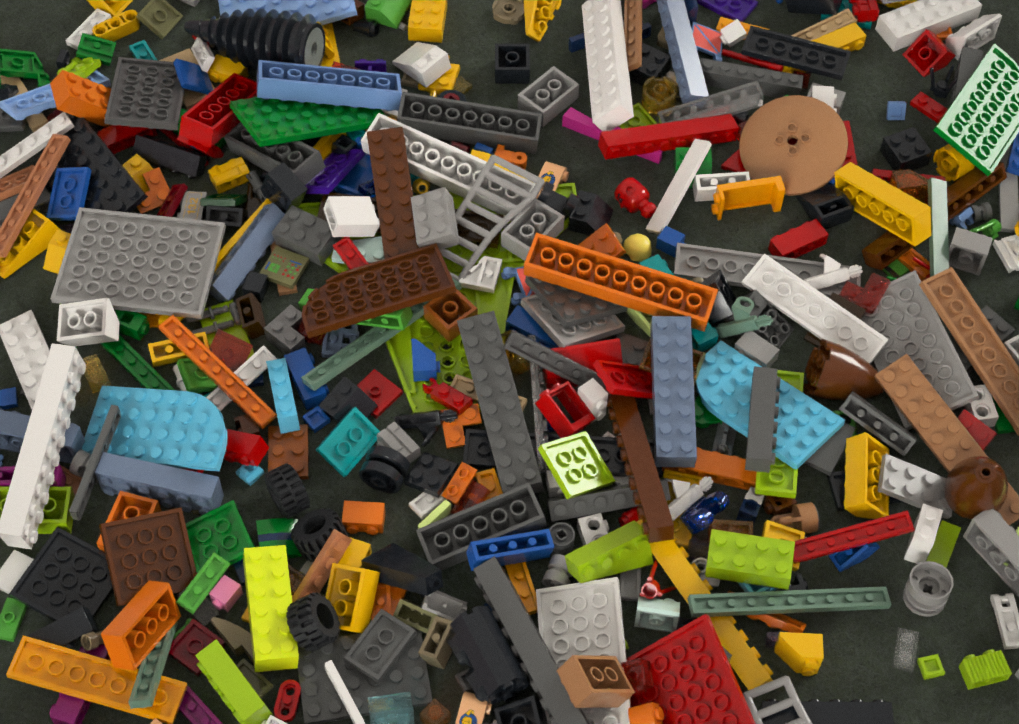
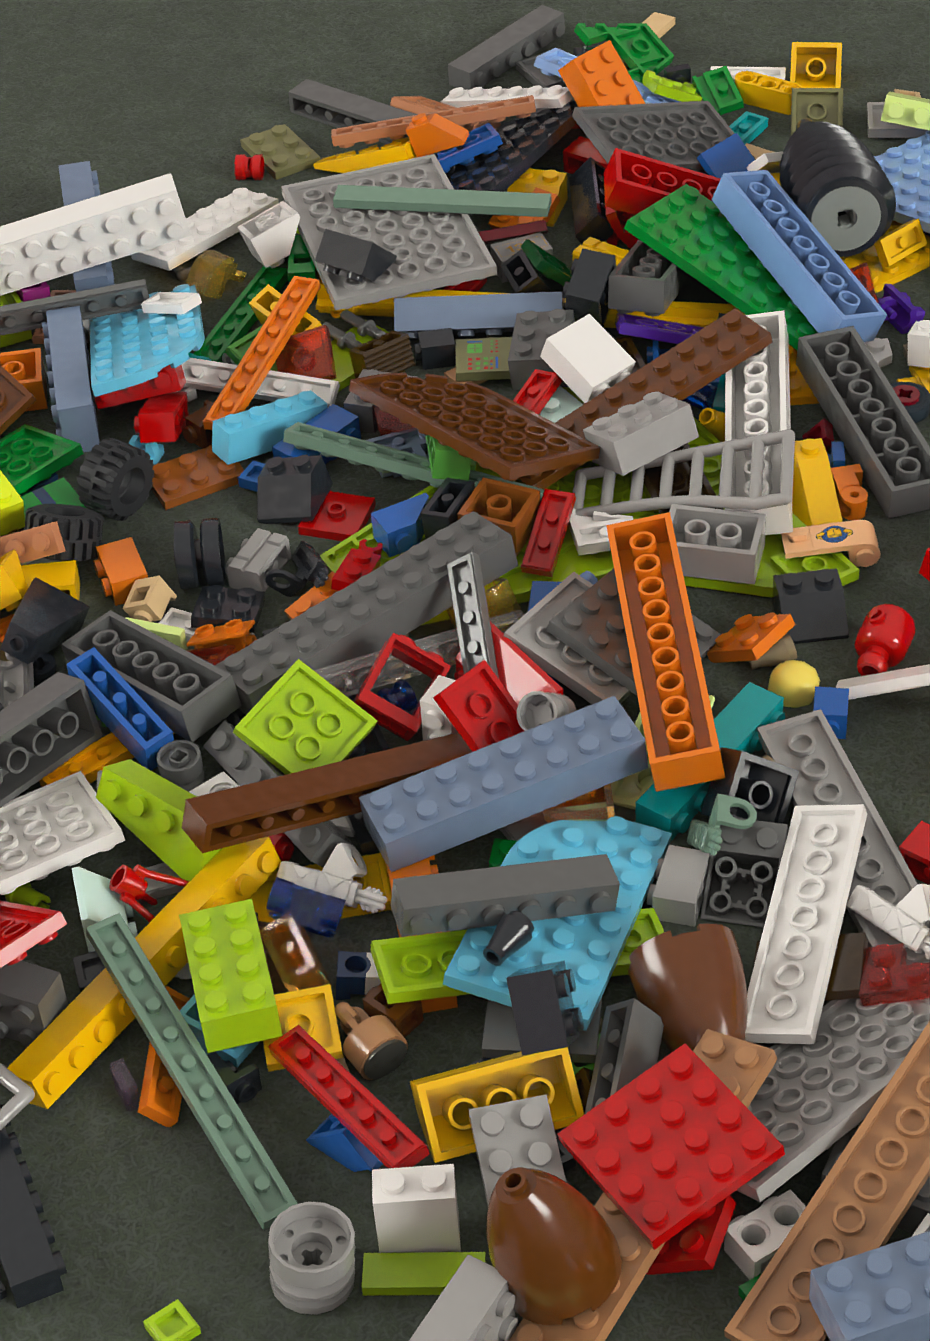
camera: 70 degrees right, 15 degrees down
teal plate [315,407,380,477] -> none
black piece [538,181,579,220] -> none
yellow slope [774,632,824,676] -> none
clear plate [892,627,919,673] -> none
none -> tan brick [123,575,177,622]
none -> white tile [141,292,202,314]
none -> black slope [315,229,397,283]
none -> sand green tile [333,185,552,217]
none -> orange slope [406,113,470,158]
none -> black brick [420,478,475,540]
none -> black cone [483,911,534,966]
none -> black brick [506,960,584,1056]
none -> light grey wheel [517,691,577,731]
none -> red tile [521,489,576,577]
none -> red plate [558,1043,785,1250]

